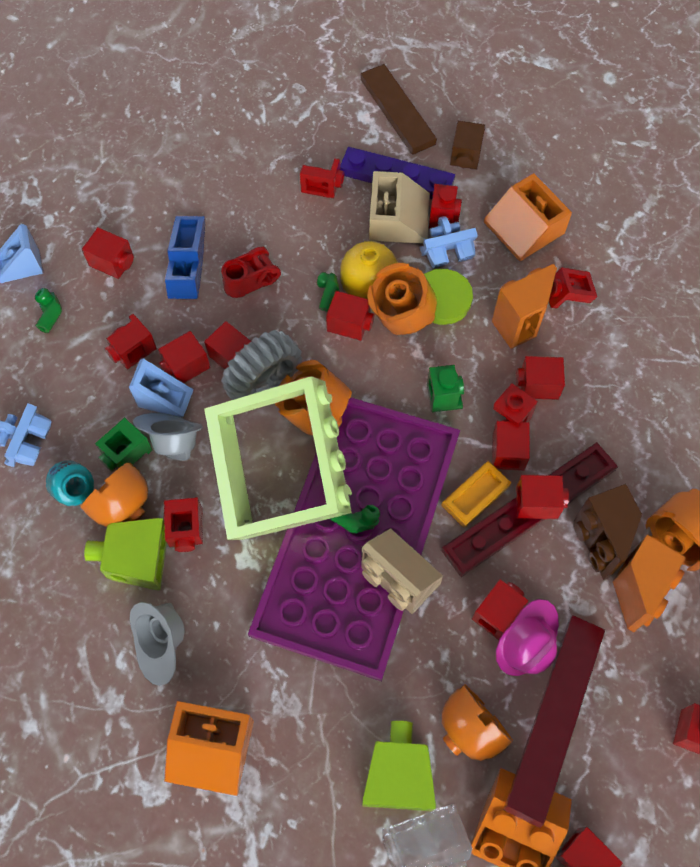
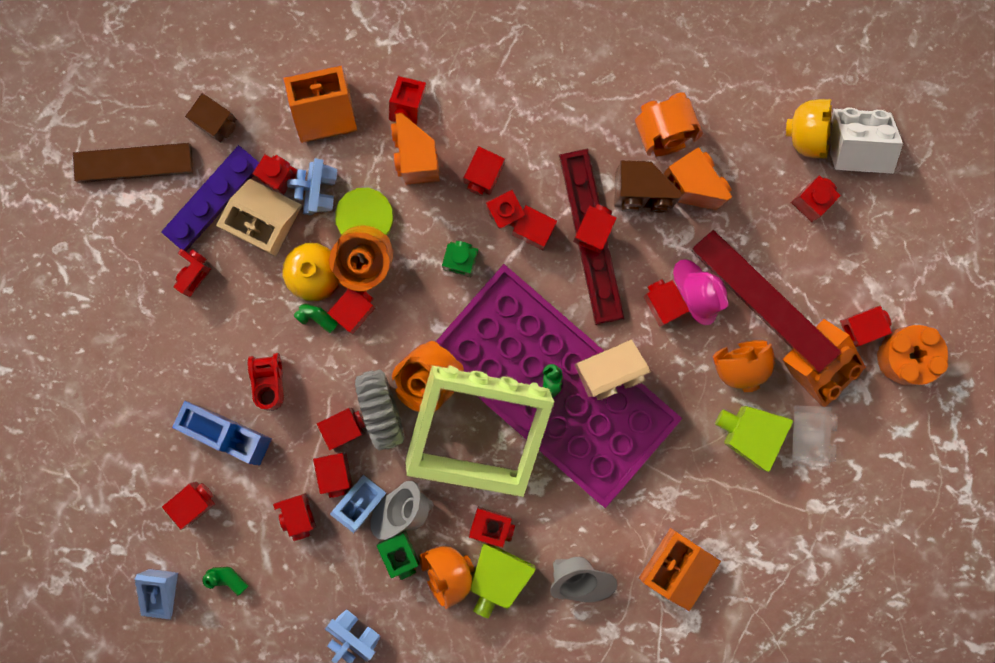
camera: 70 degrees left, 20 degrees up
teal head [46,460,94,506] -> none
light orange tile [441,461,512,529] -> none

